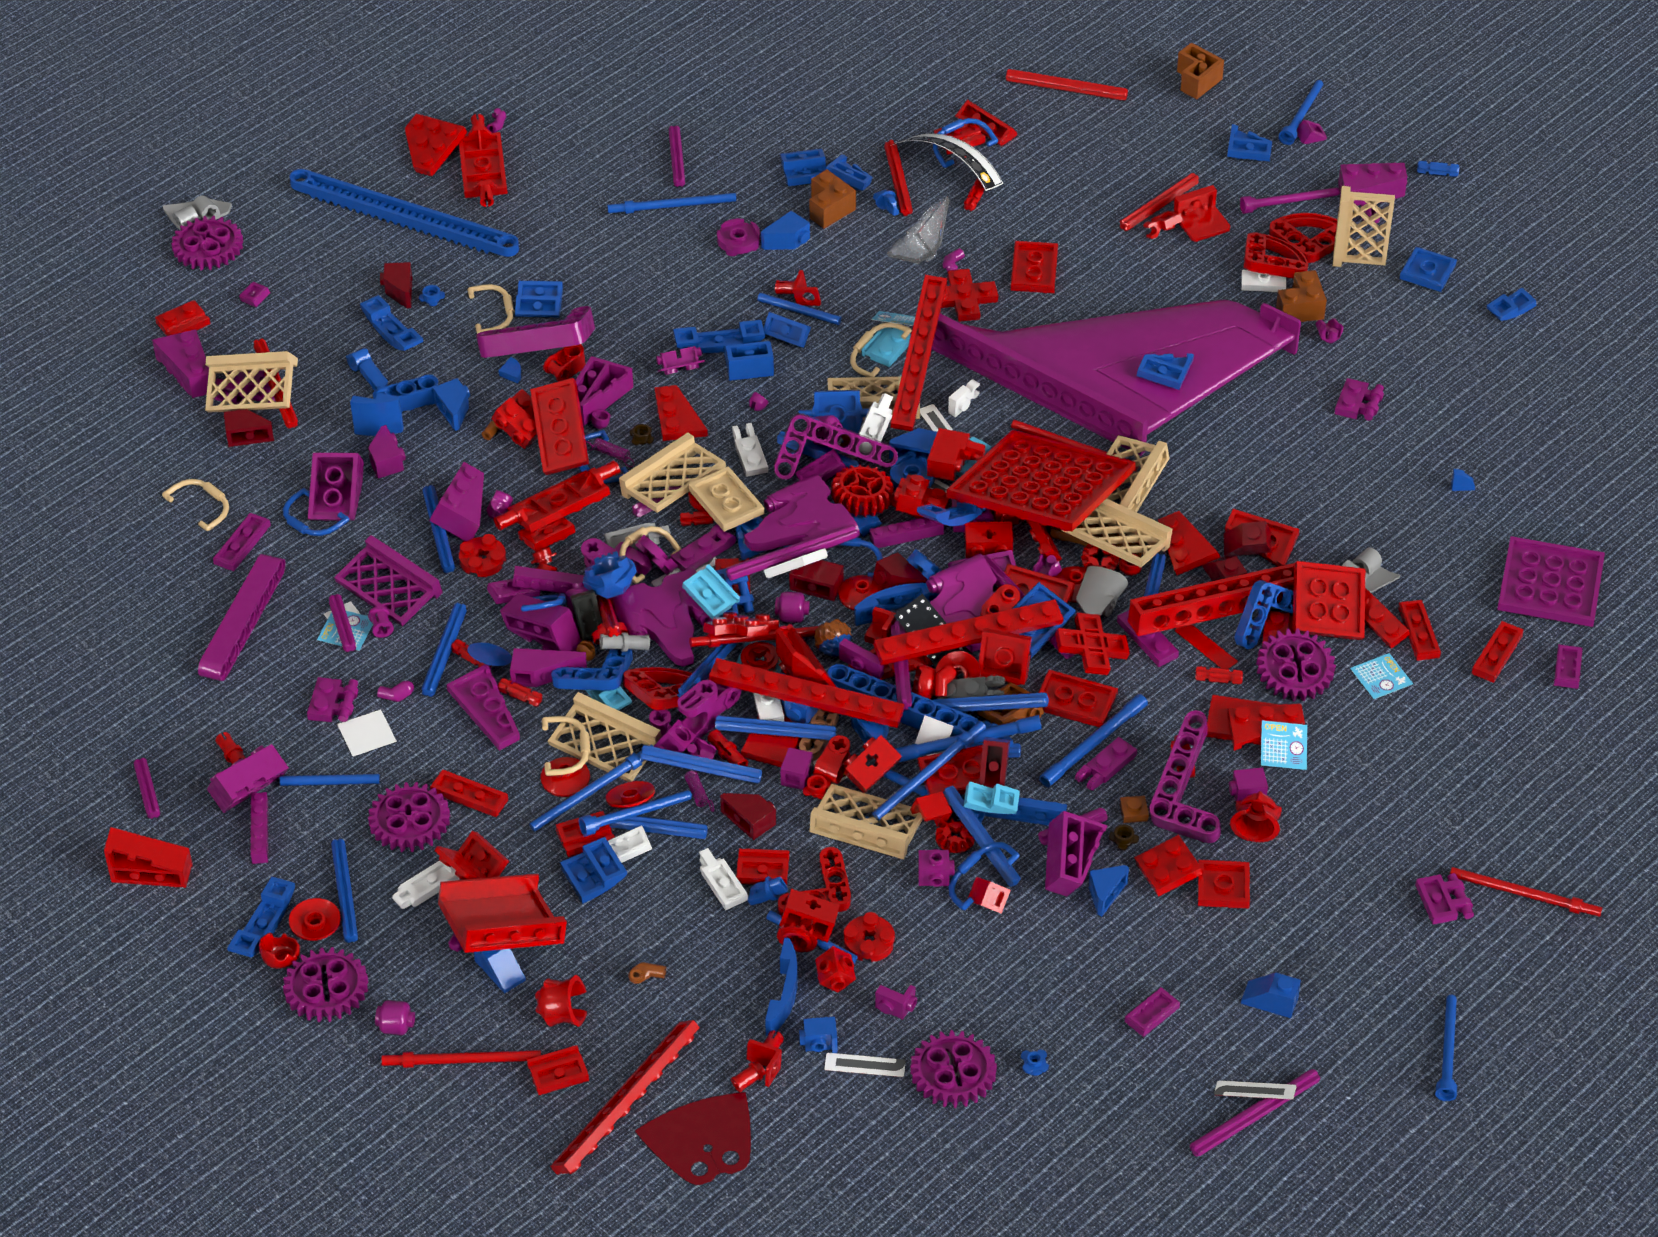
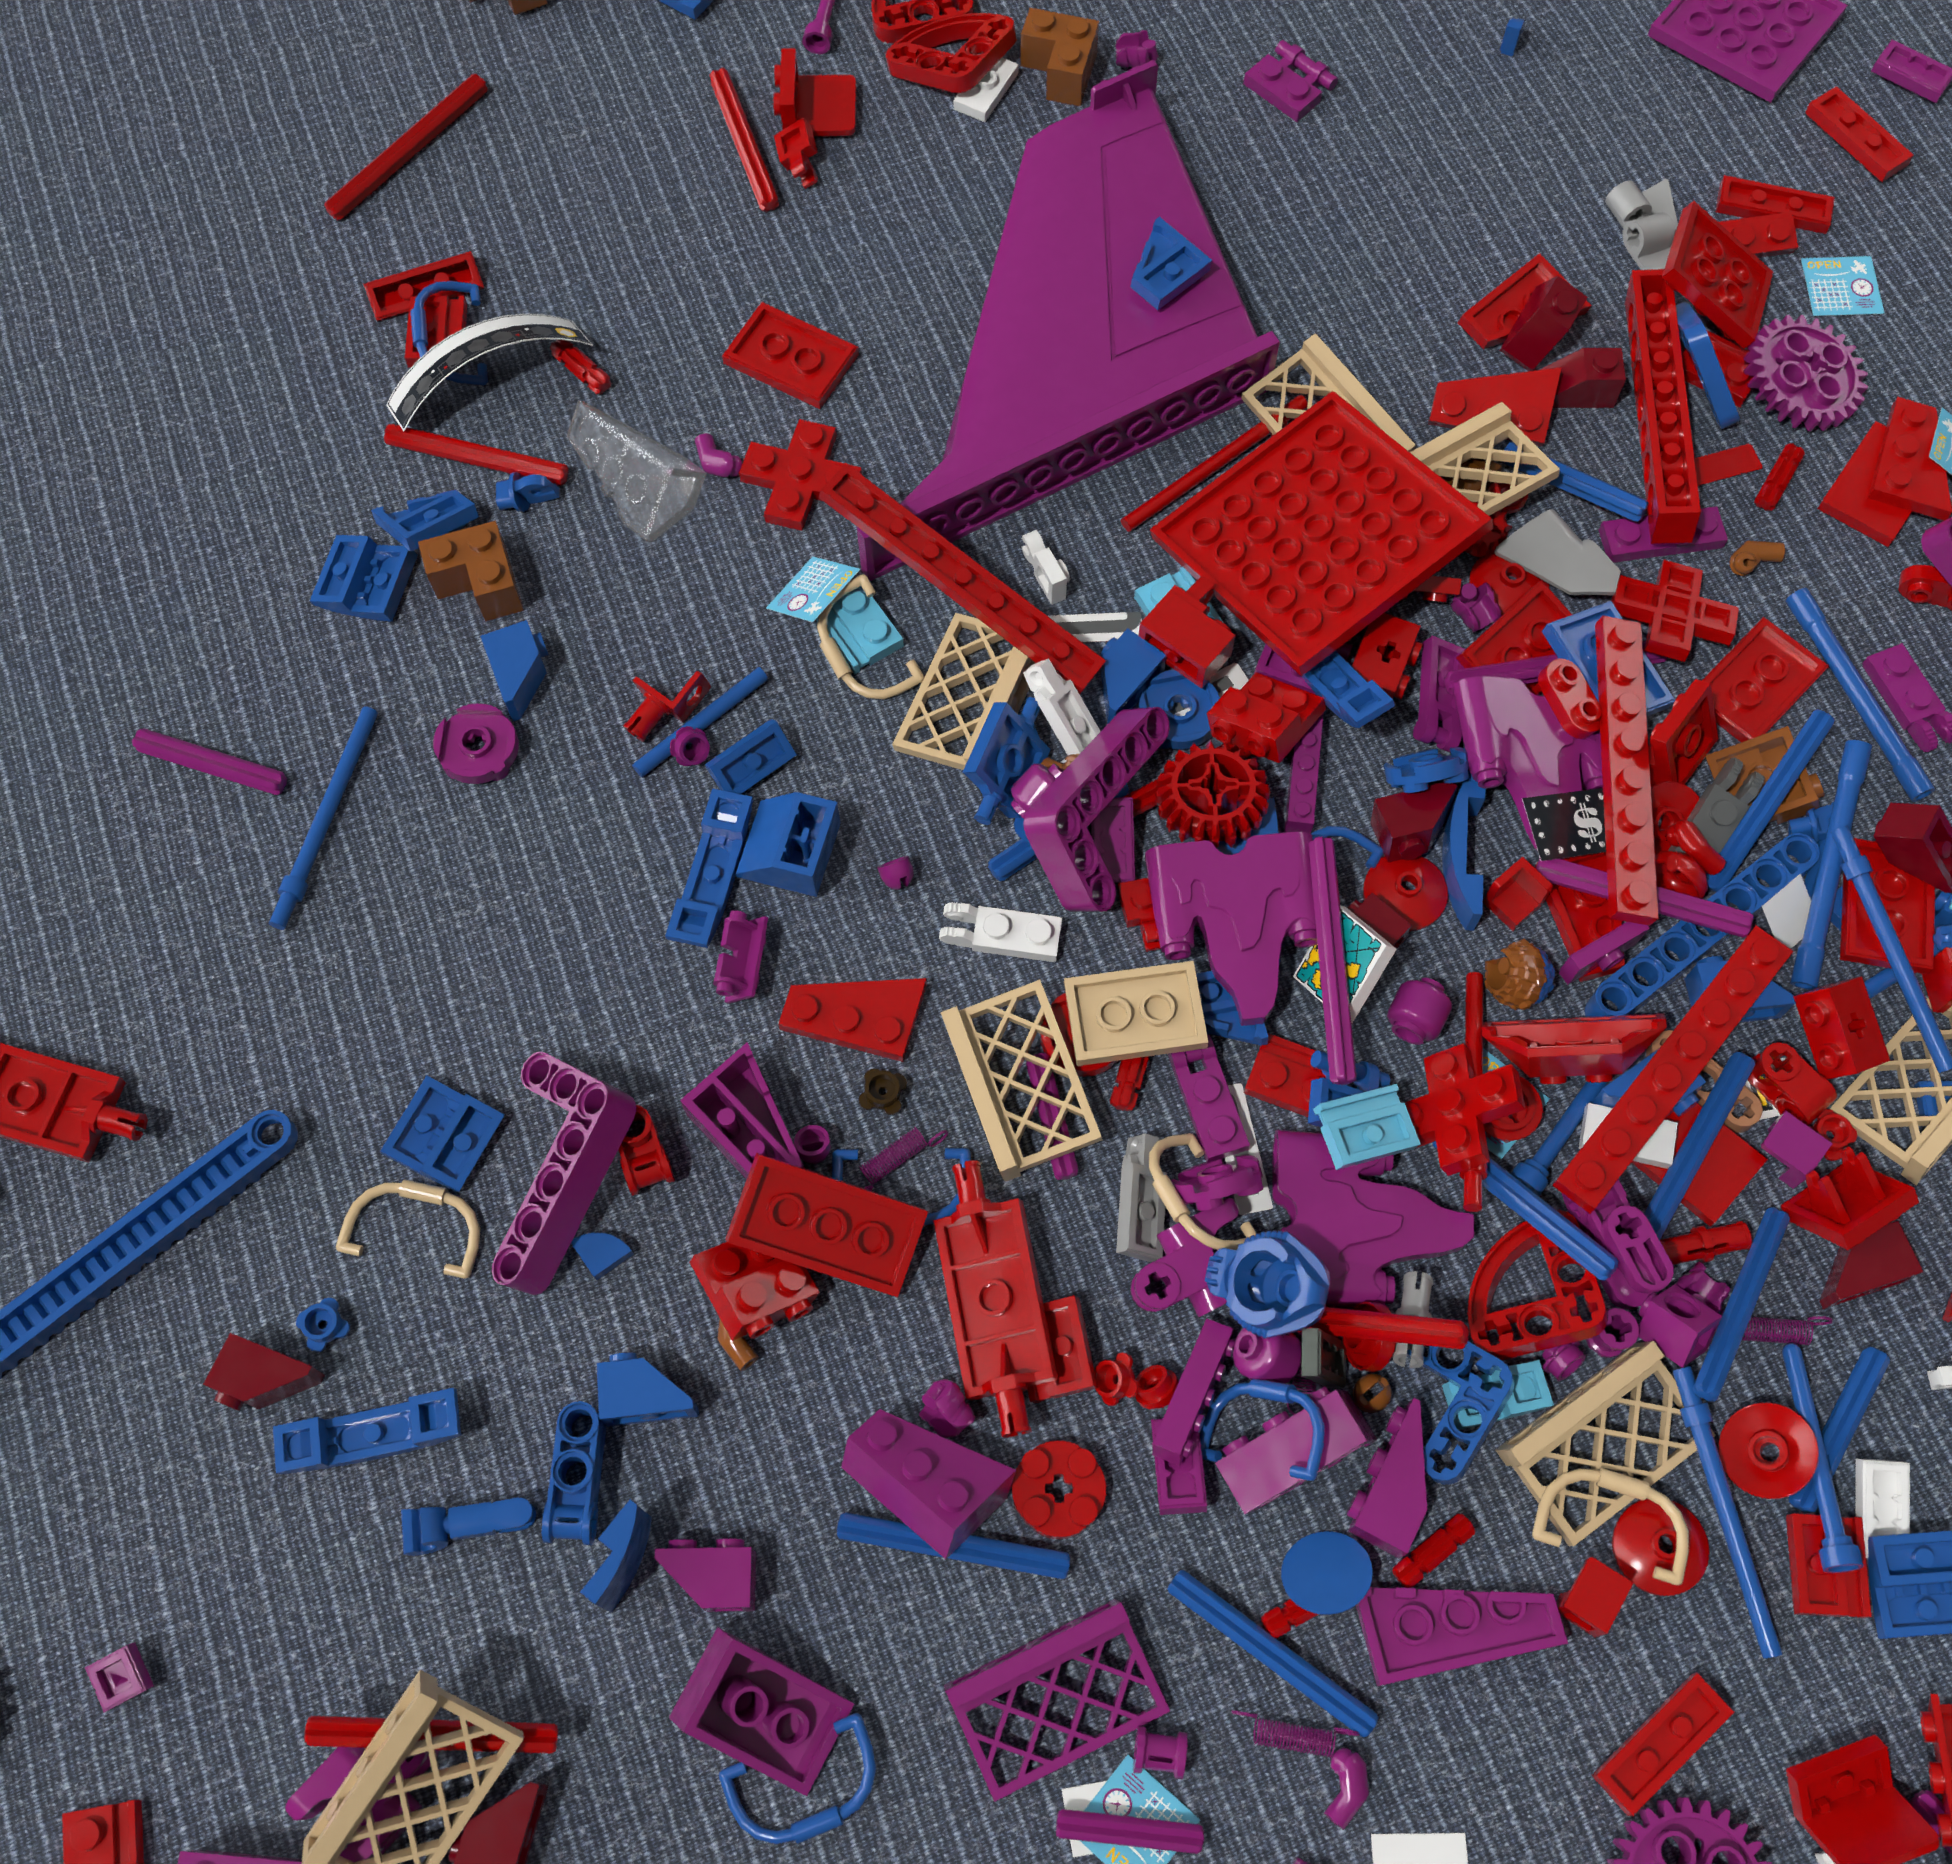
camera: 65 degrees left, 20 degrees up
none -> magenta plate [670,726,710,766]
none -> magenta piece [1232,1710,1360,1758]
none -> magenta plate [1542,1341,1586,1381]
none -> red panel [1556,1557,1634,1637]
none -> dark orange arm [1729,540,1785,576]
none -> red plate [1780,1147,1919,1250]

